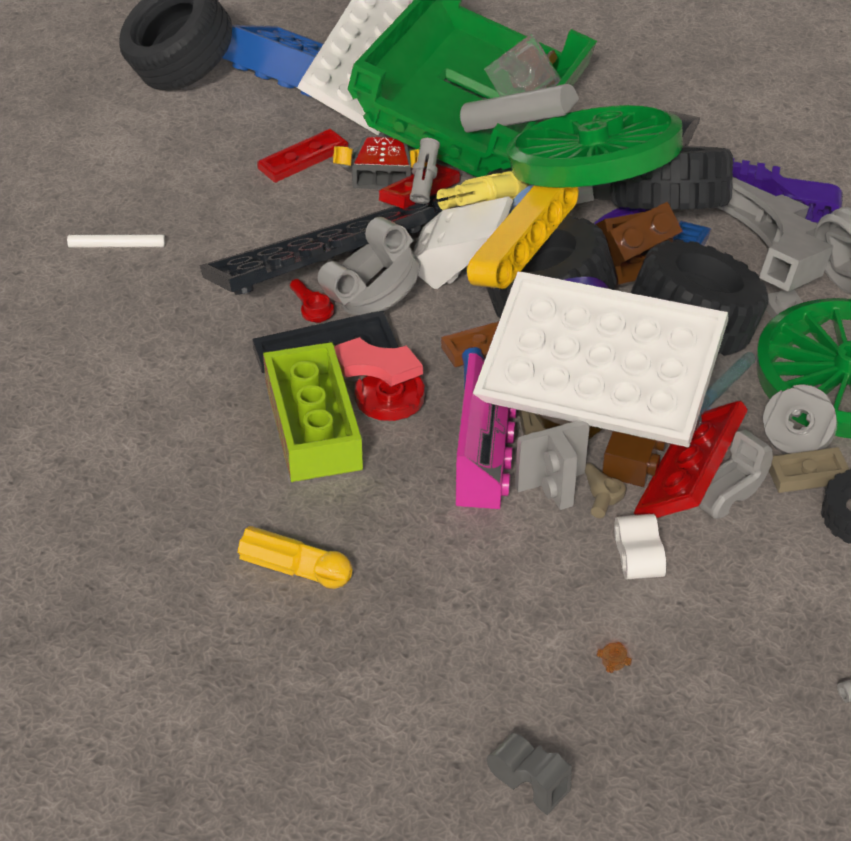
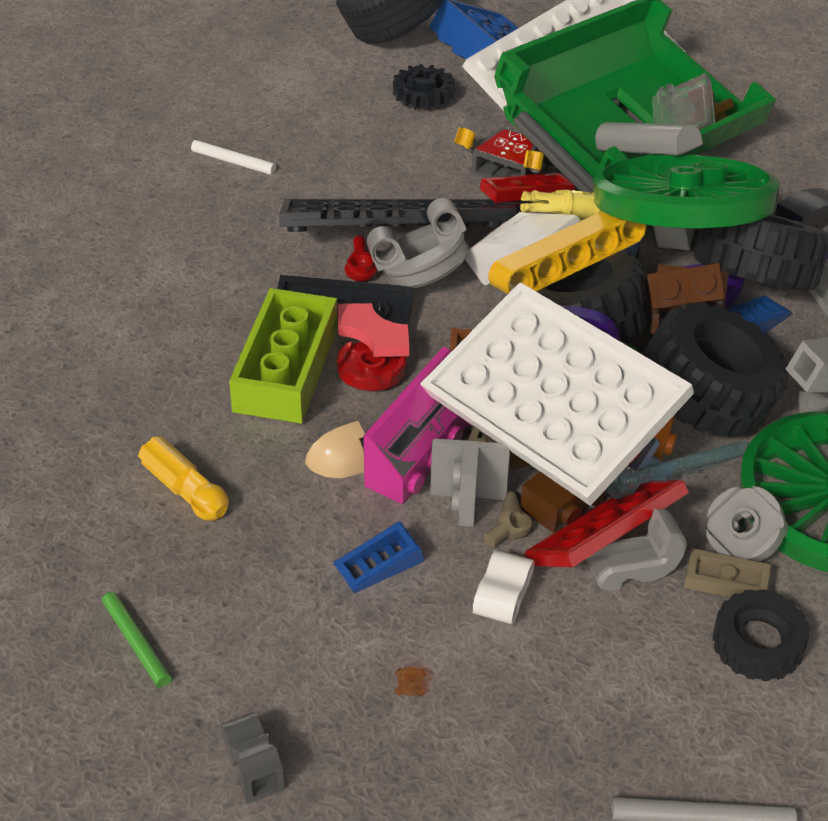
camera: 25 degrees right, 0 degrees up
red tile [257,129,348,183] -> none
light grey pin [410,138,440,204] -> none
none -> bright green bar [102,591,172,688]
none -> tan brick [305,421,365,478]
none -> blue slope [333,521,425,594]
none -> black gear [393,64,455,110]
none -> dark grey axle [514,112,594,193]

